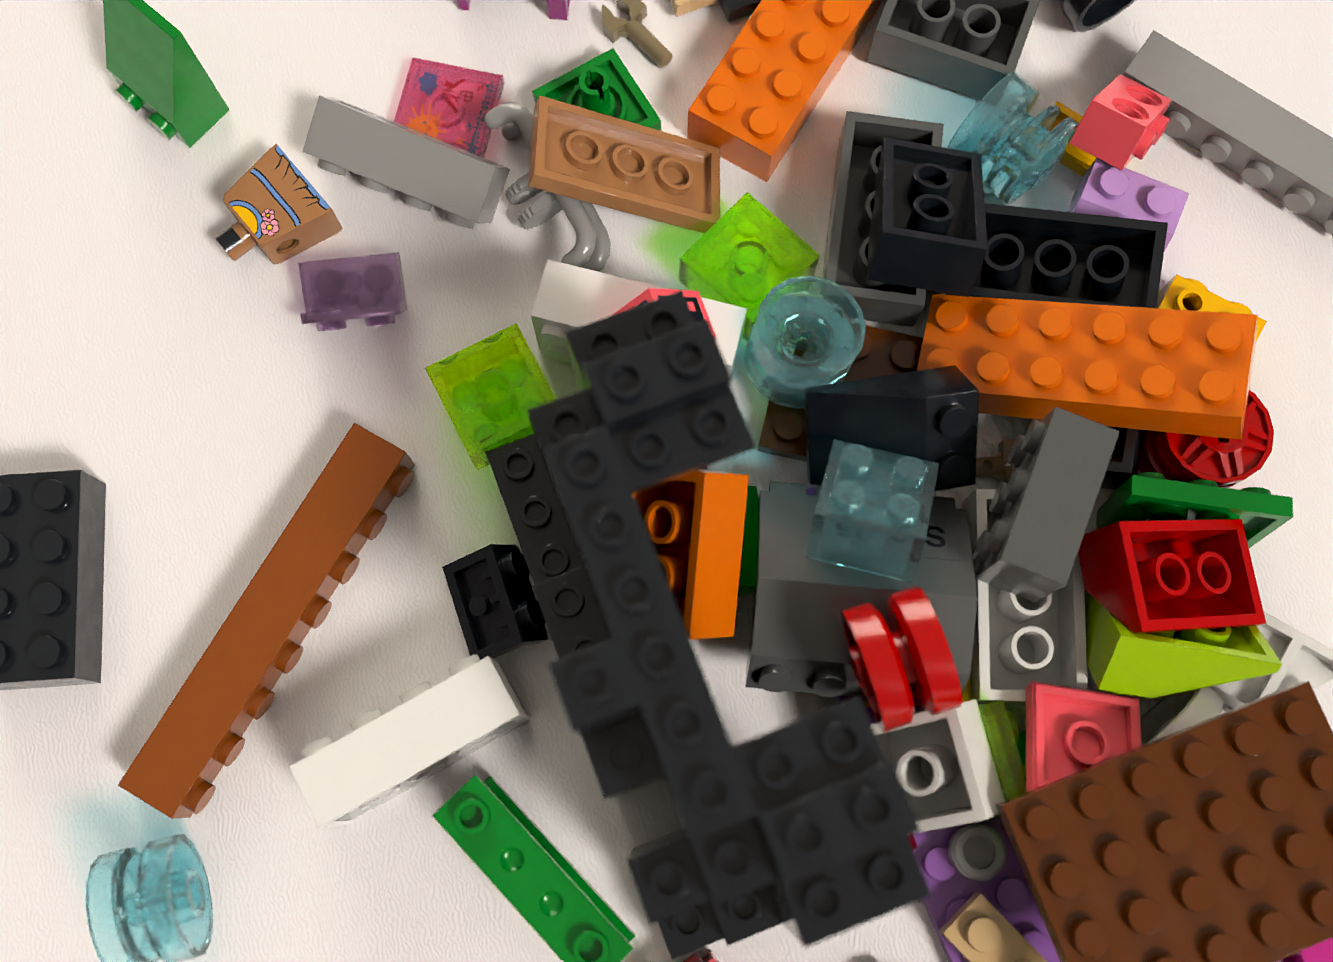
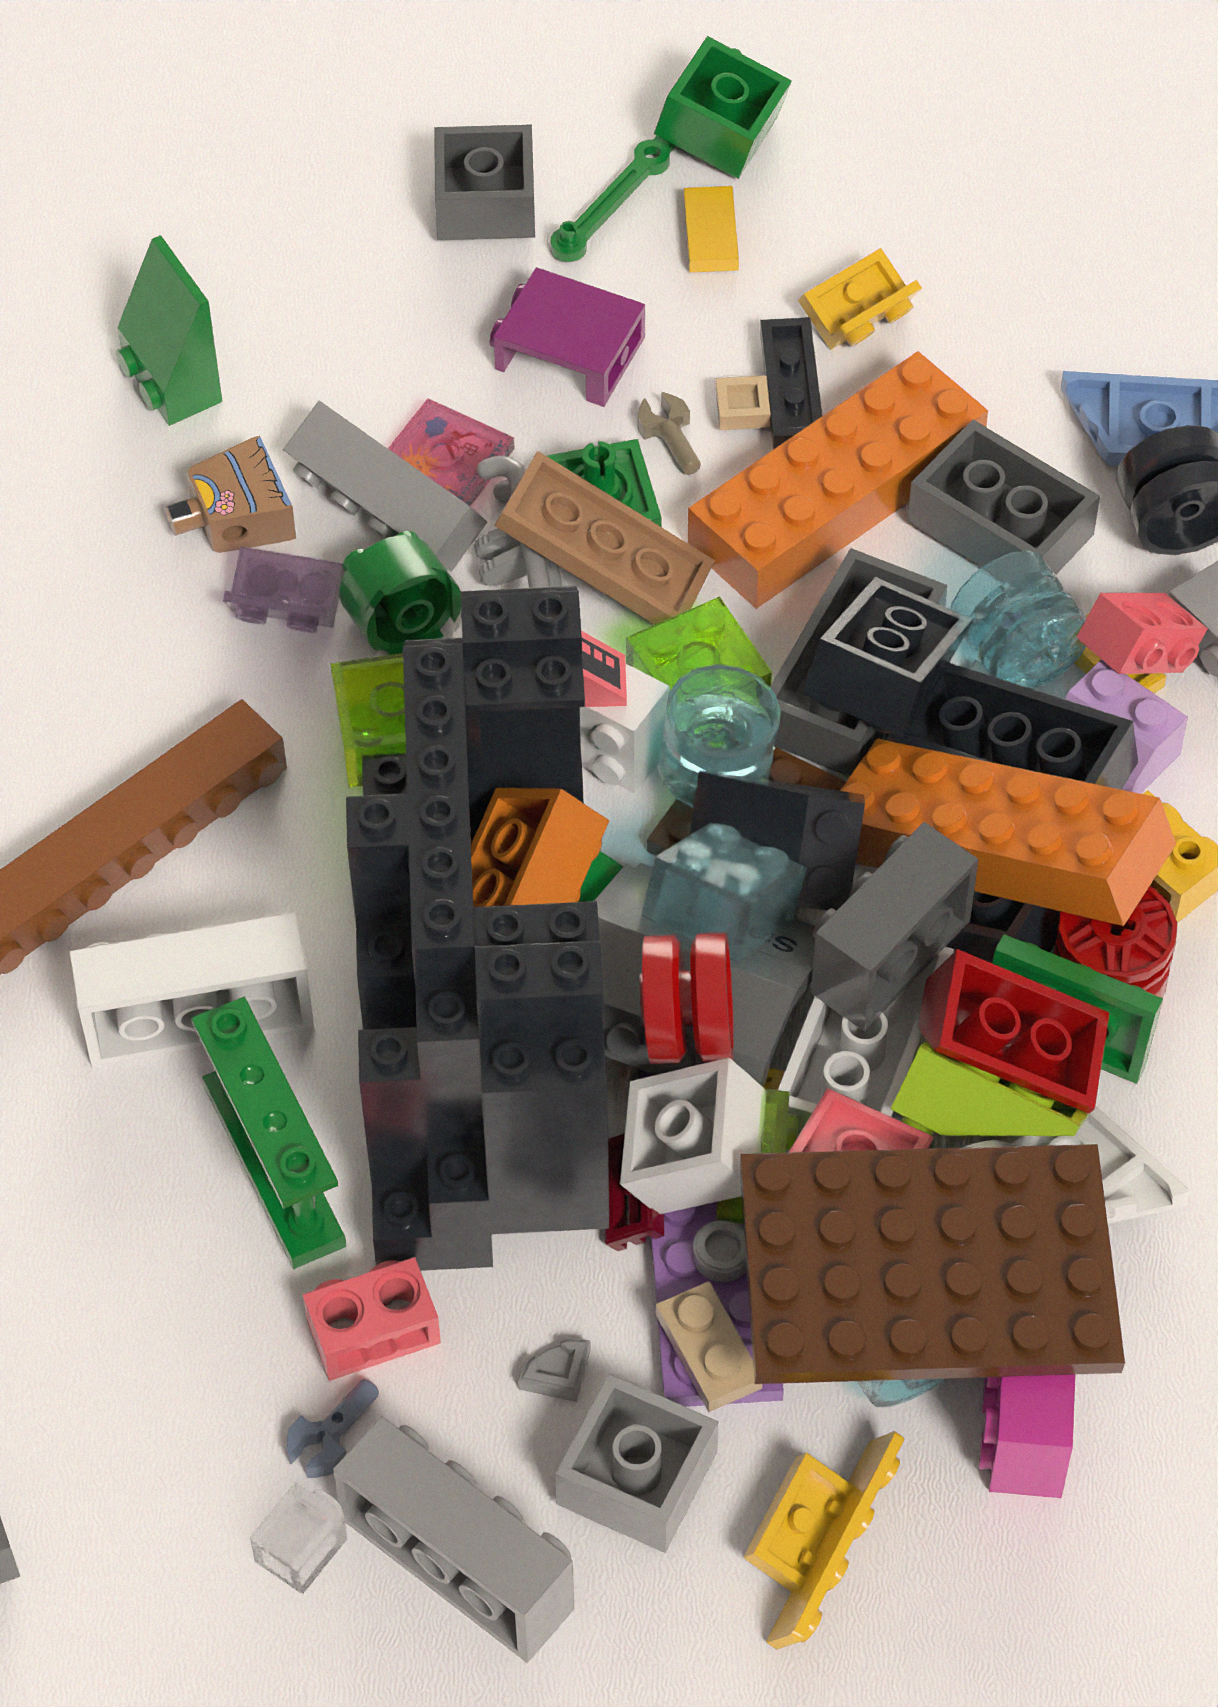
camera: 20 degrees right, 20 degrees down
black bracket [442,544,548,660] -> none
none -> green brick [339,531,461,658]

